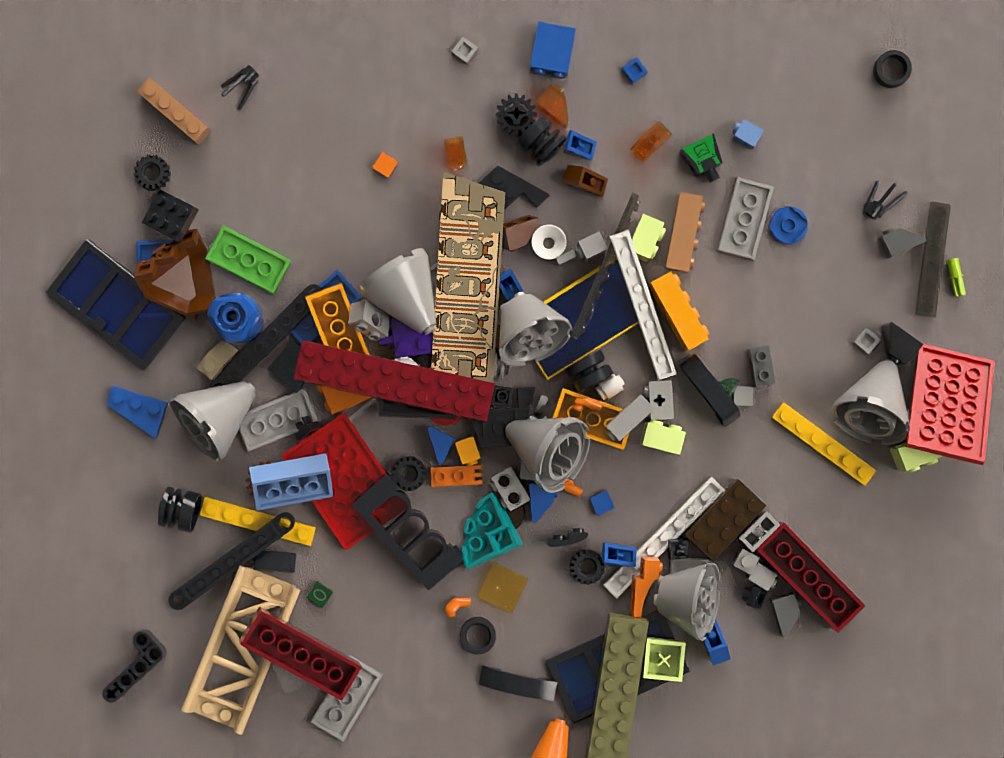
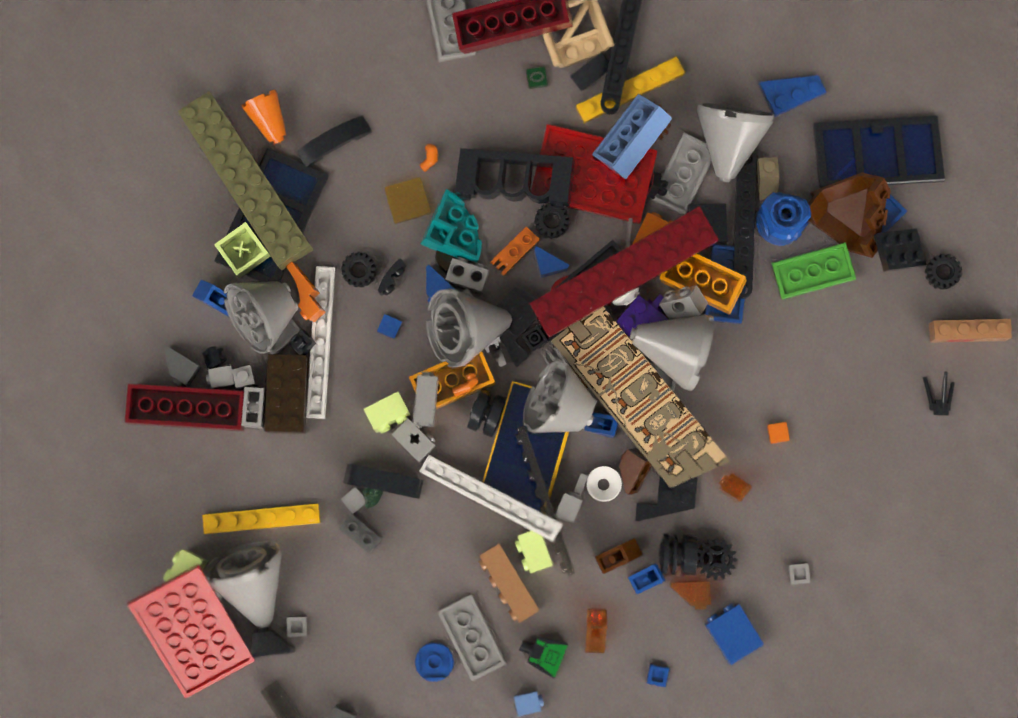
camera: 135 degrees right, 5 degrees down
black wheel [158,487,202,533] -> none
light orange brick [455,436,481,467] -> none
black tyre [460,617,496,655] -> none
orange arm [562,479,583,498] -> none
white brick [595,374,625,401] -> none
blue slope [602,543,636,567] -> none
light orange brick [648,272,710,352] -> none

